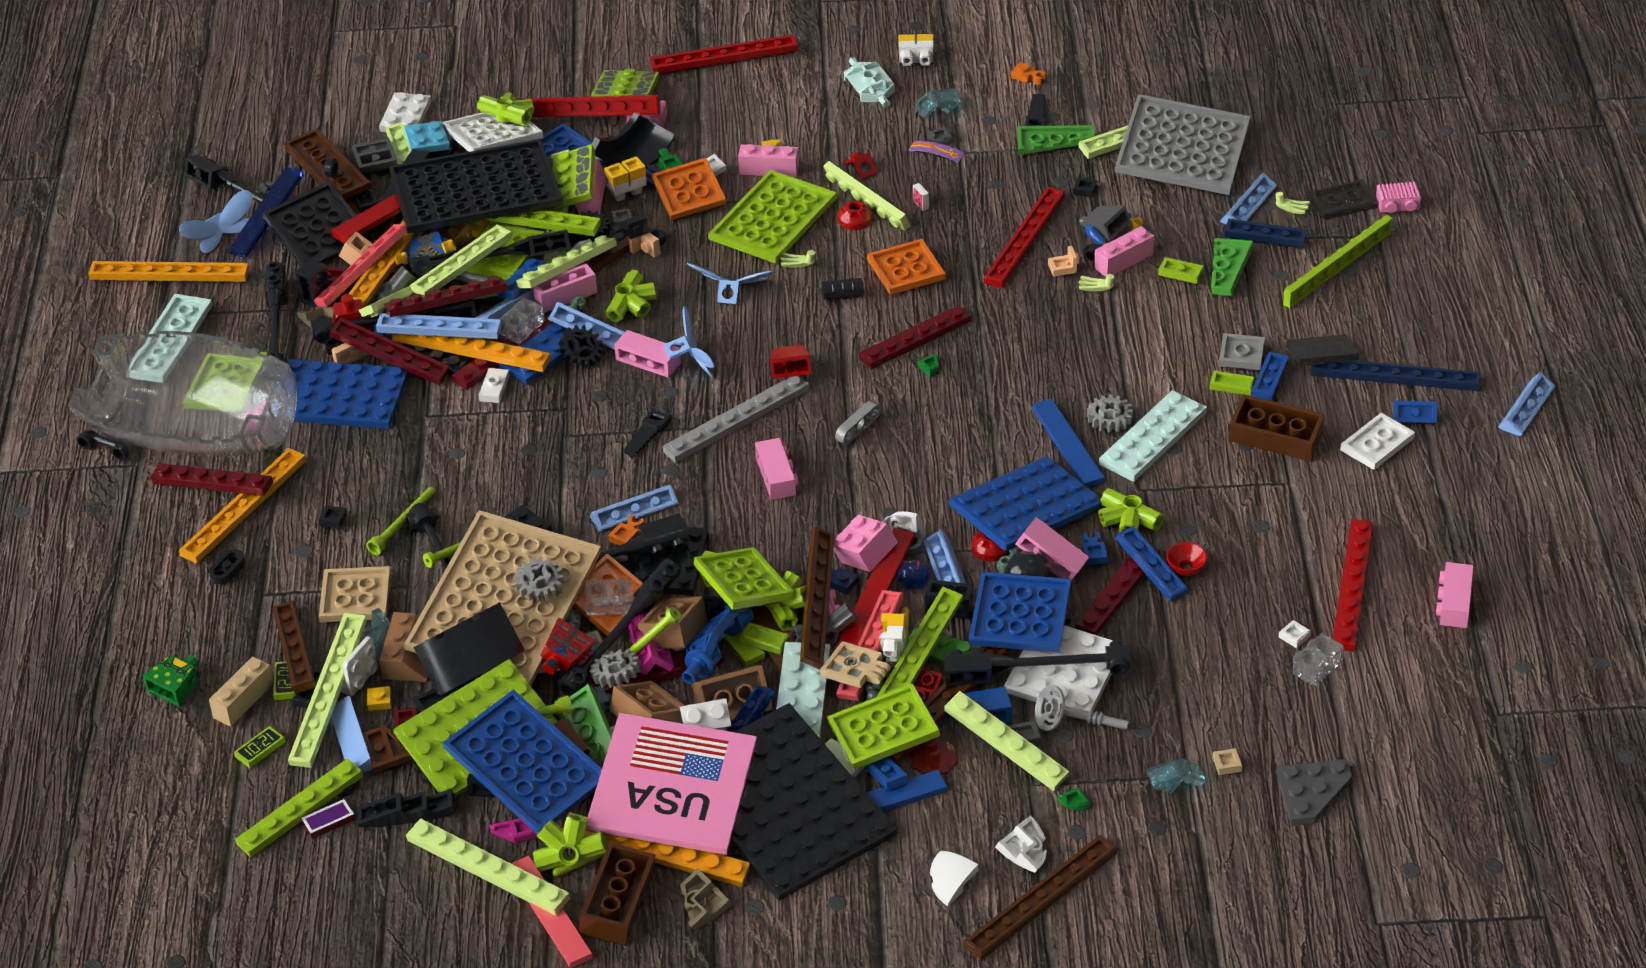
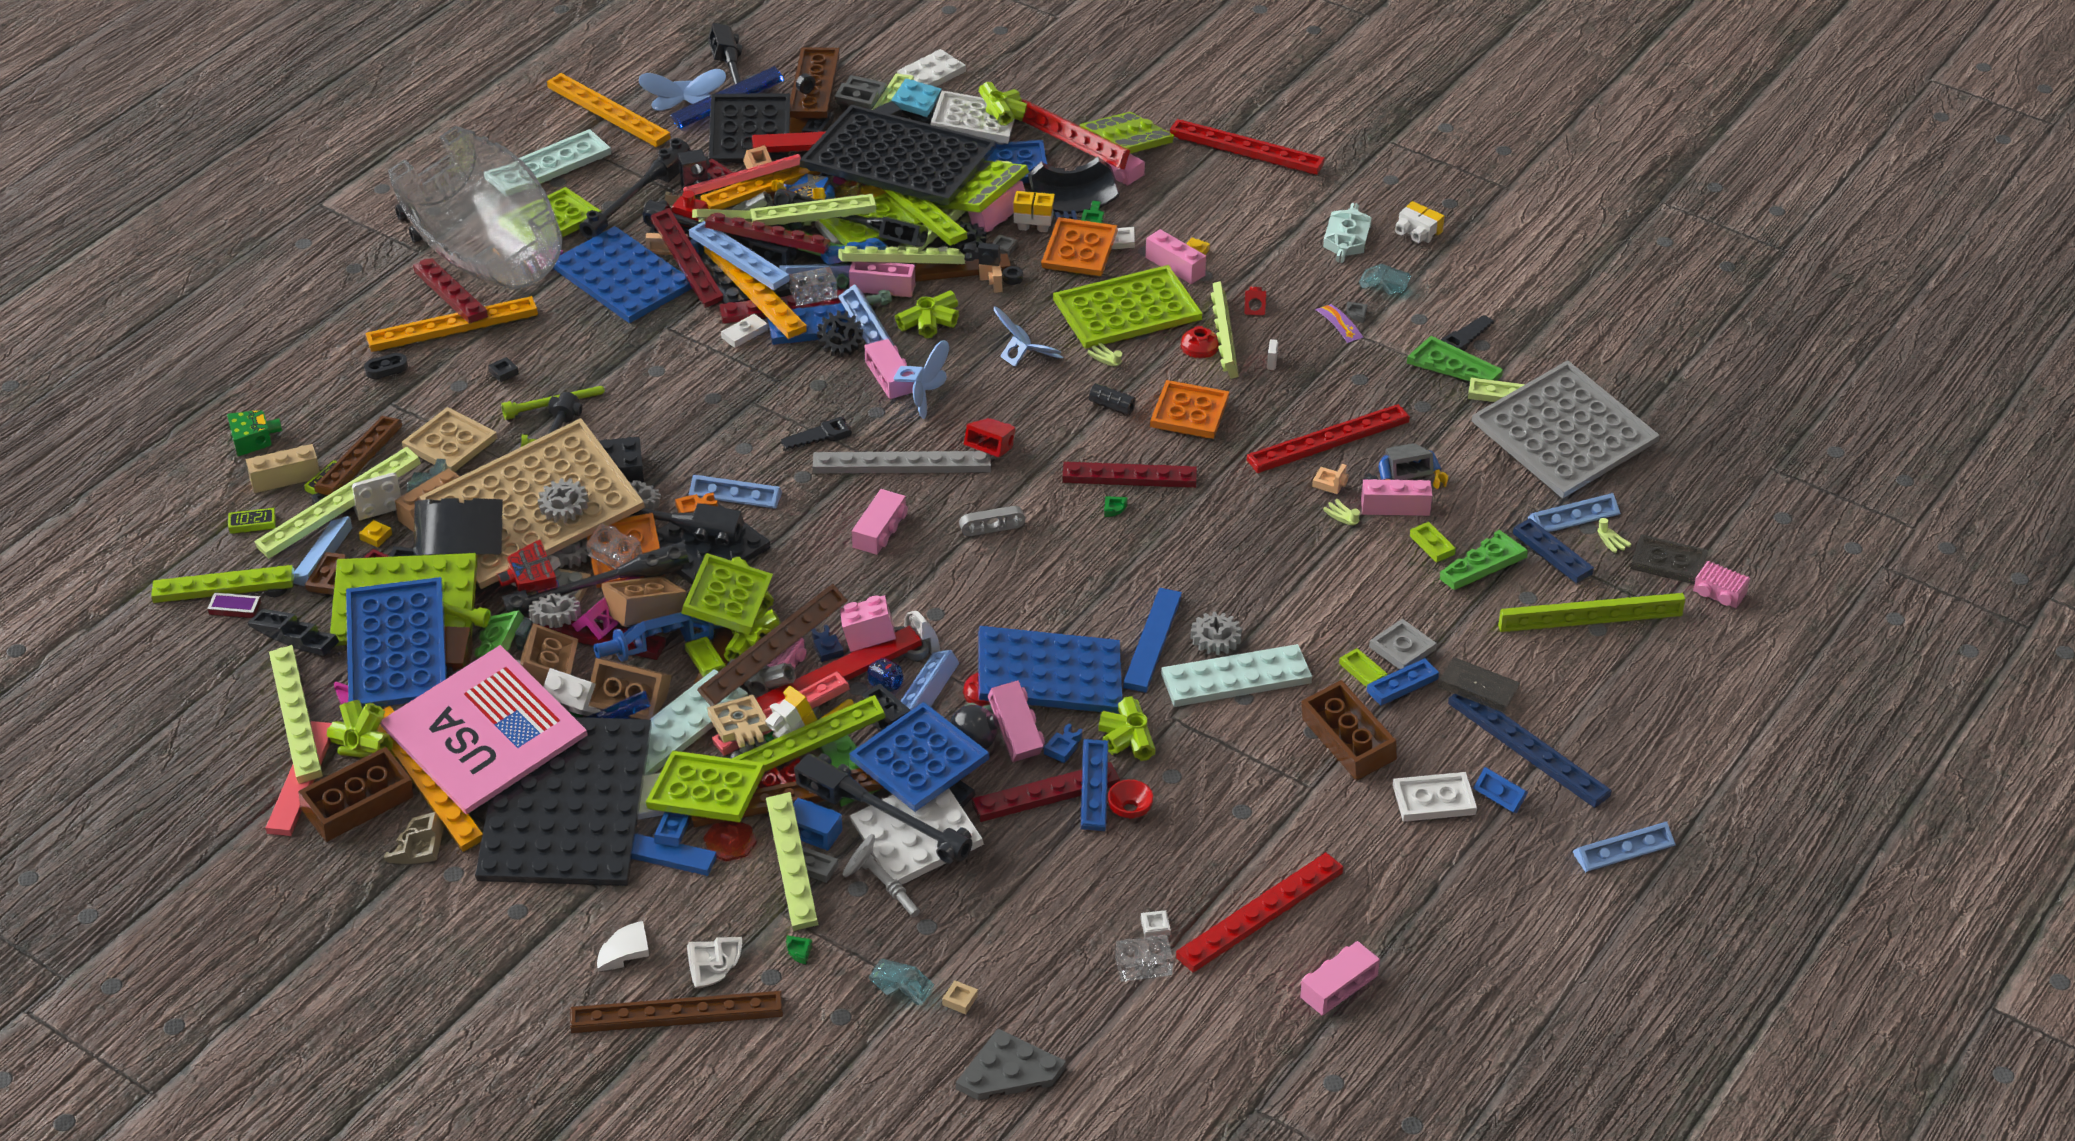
camera: 35 degrees right, 0 degrees up
lime bar [628,607,682,654] -> none
lime tile [723,631,765,667] -> none
orange plate [1011,62,1046,85] -> none
black tile [1073,177,1097,198] -> none

